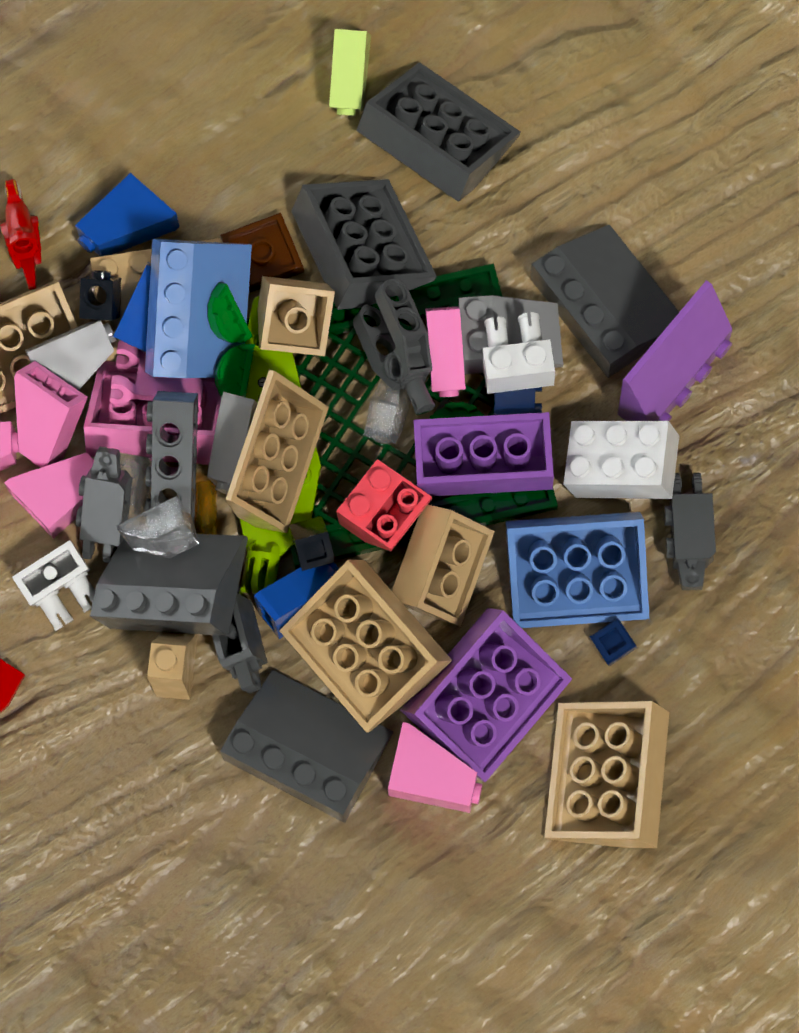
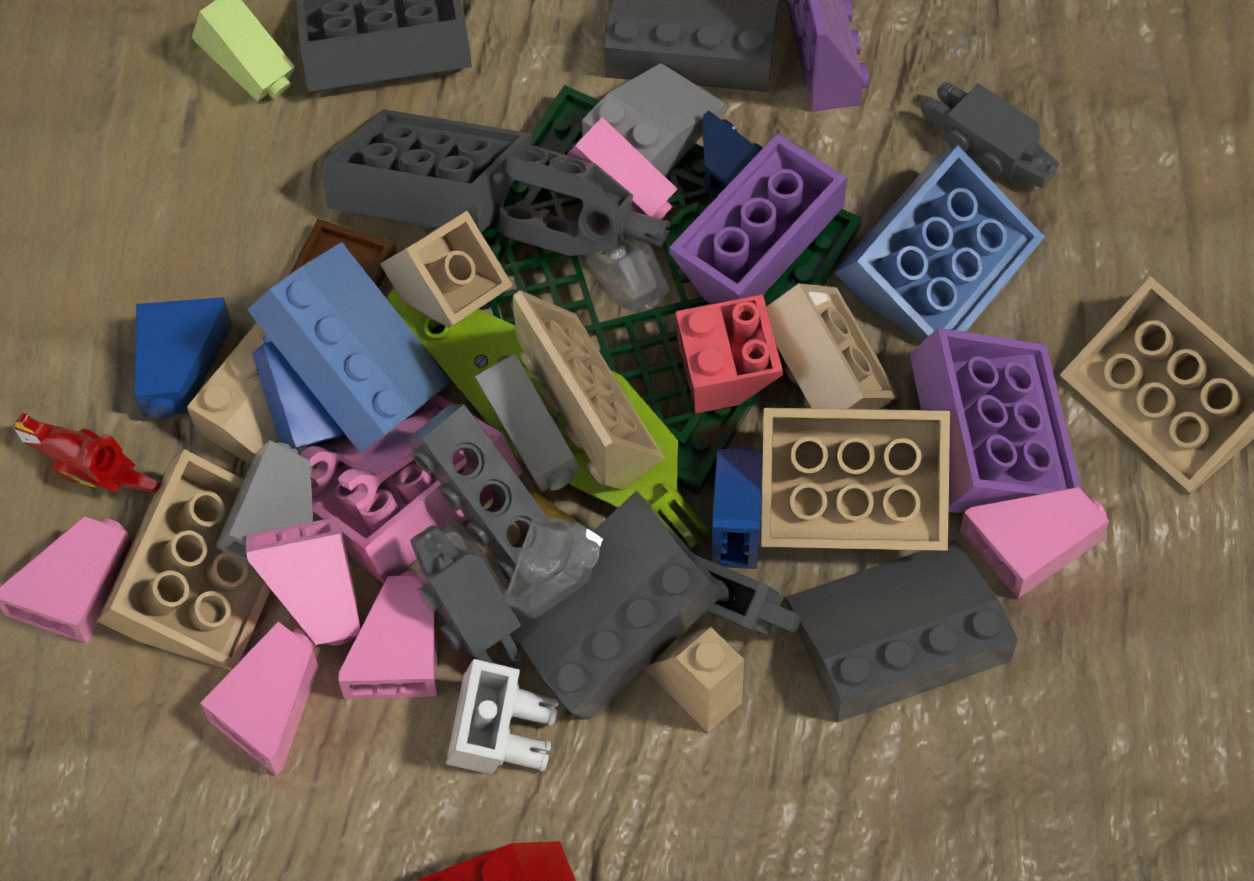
camera: 50 degrees left, 10 degrees down
black brick [79,270,121,321] -> none
green tile [208,283,253,343] -> none
green tile [215,344,255,398] -> none
black brick [289,516,335,571] -> none
white brick [483,312,555,394] -> none
white brick [564,421,679,499] -> none
dark blue tile [590,618,638,666] -> none

